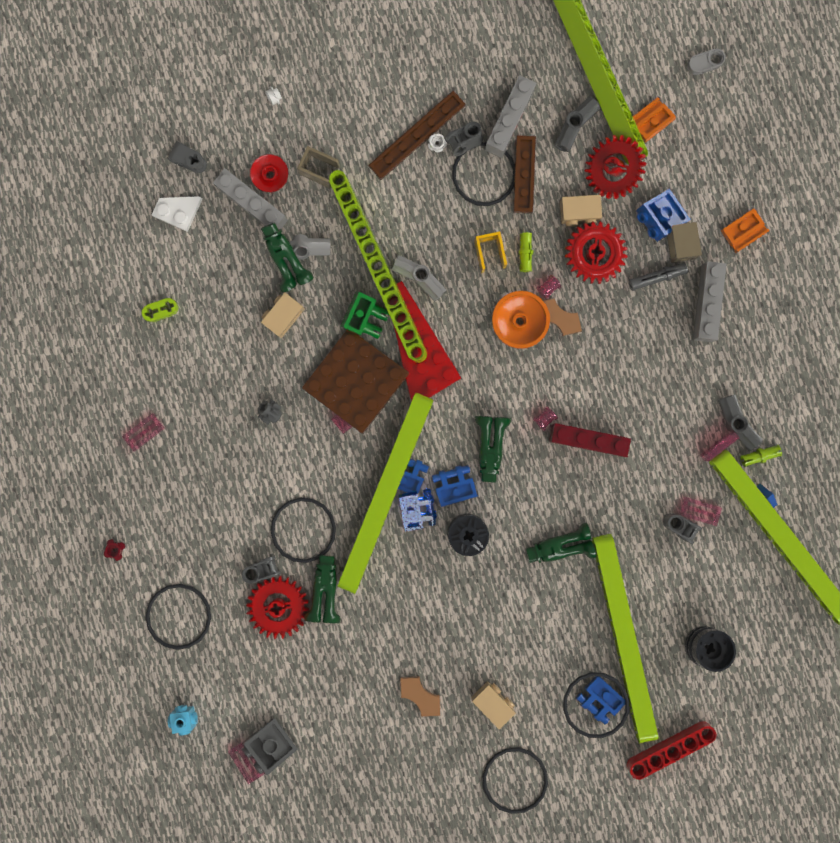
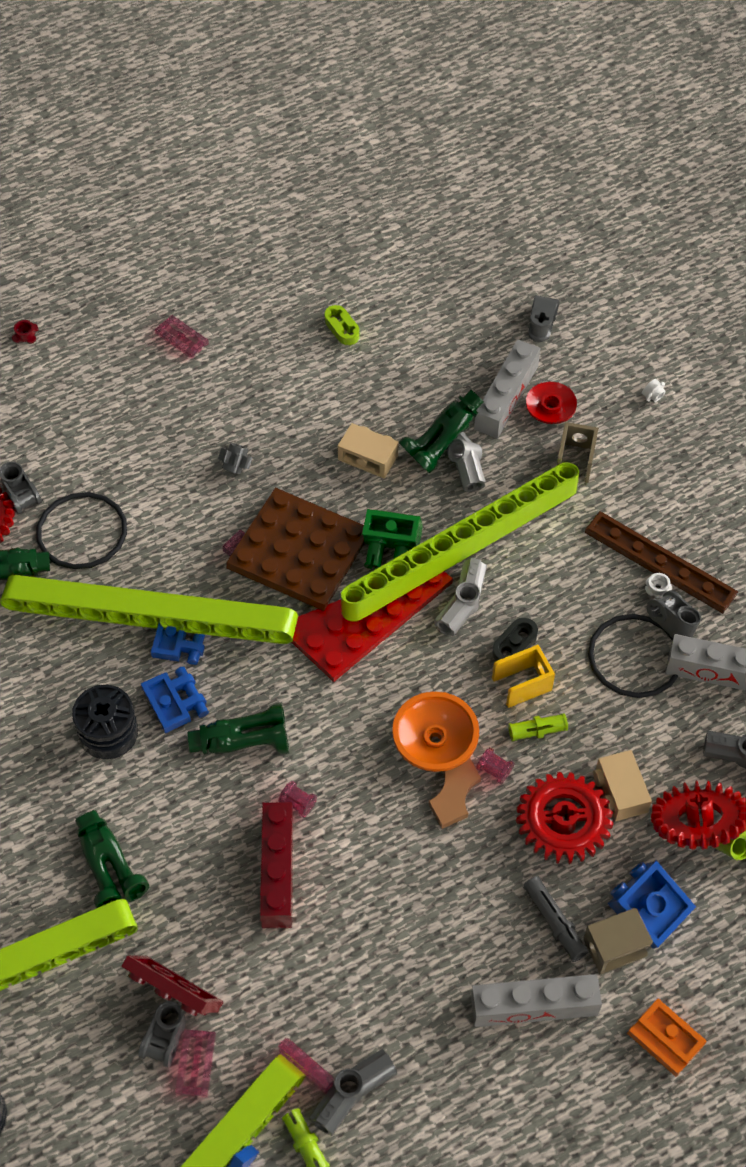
camera: 80 degrees right, 30 degrees down
white wing [152,196,202,232] -> none
clear blue plate [398,488,437,532] -> none
reddish brown plate [513,135,536,214] -> none
none -> dark red plate [121,955,224,1016]
none -> pearl dark grey plate [492,618,538,661]

